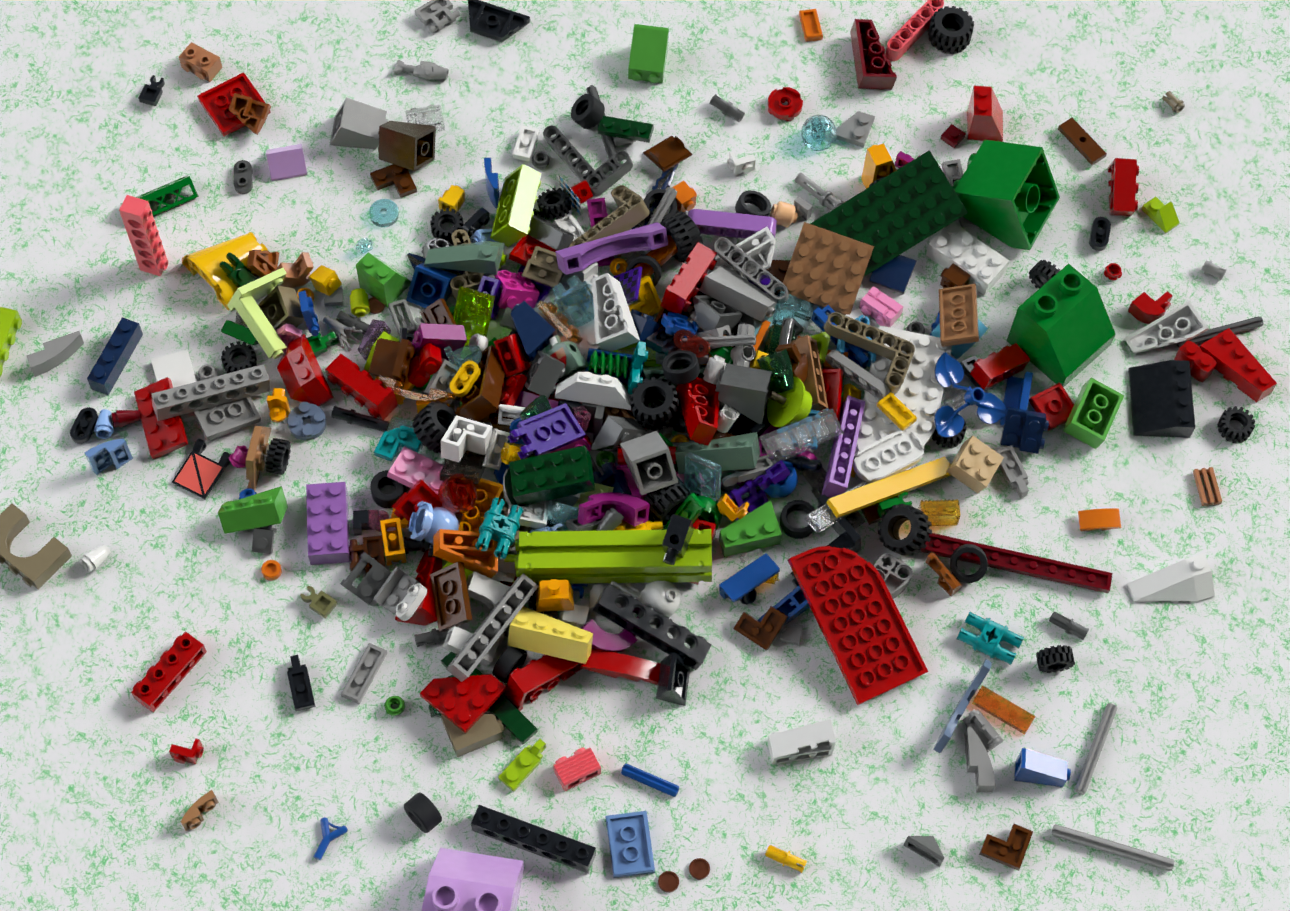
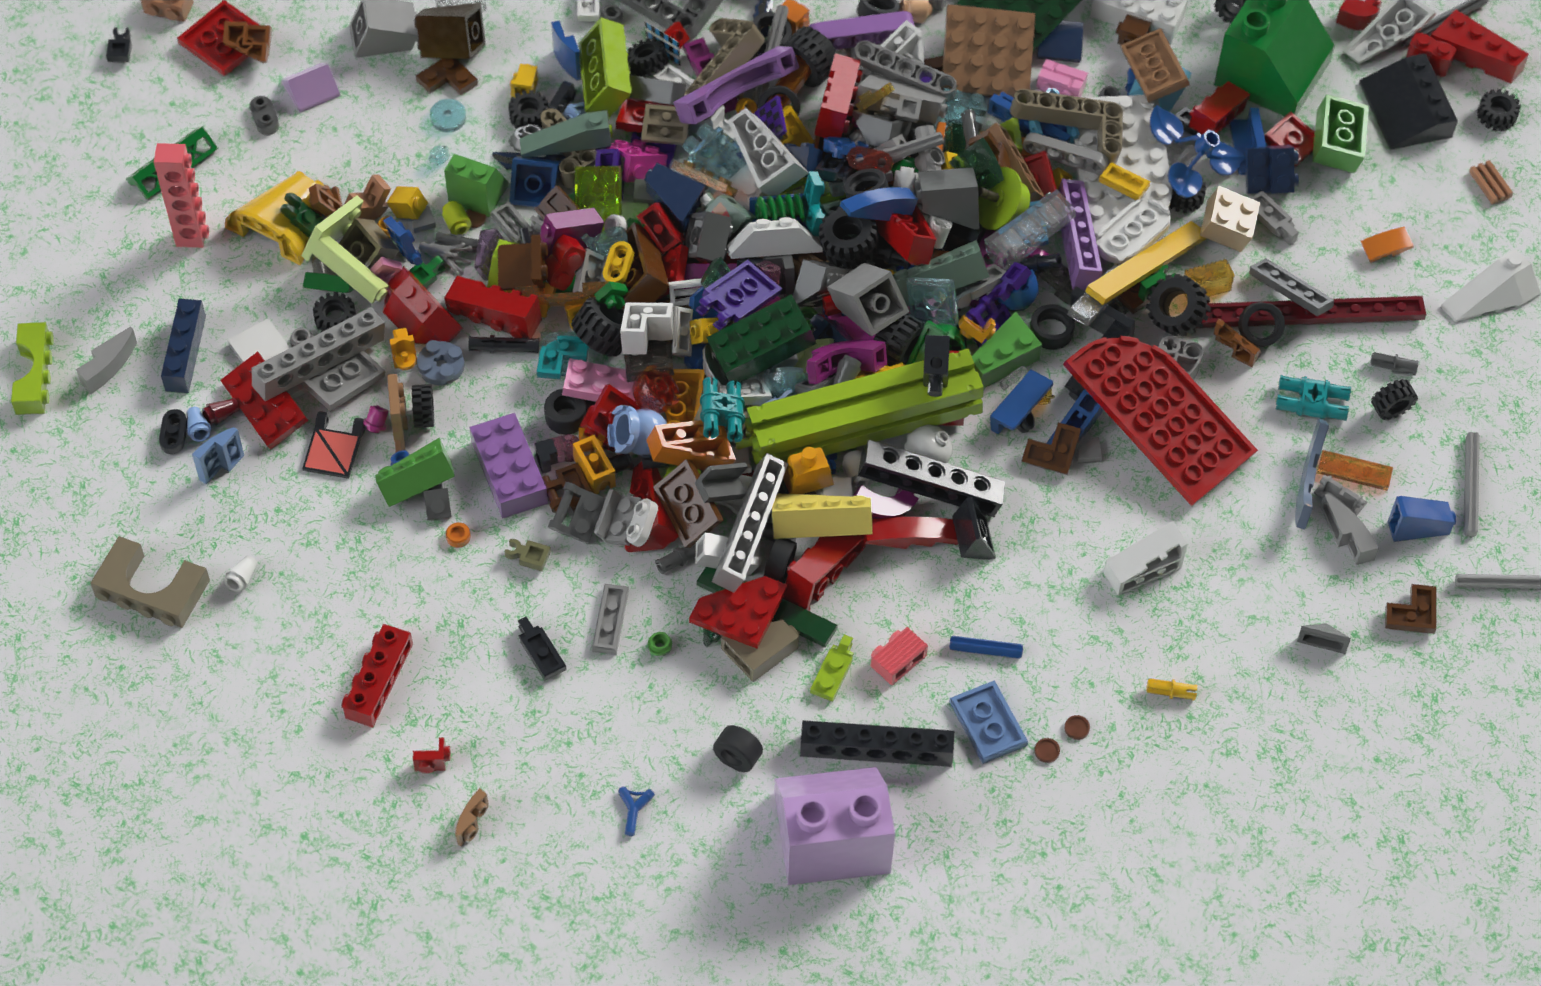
camera: 15 degrees left, 5 degrees down
none -> green tile [594,281,628,310]
none -> dark grey panel [695,463,748,503]
none -> blue slope [840,187,918,221]
none -> clear yellow plate [855,82,895,112]
none -> light grey plate [880,94,922,123]
none -> dark grey plate [1249,258,1334,316]

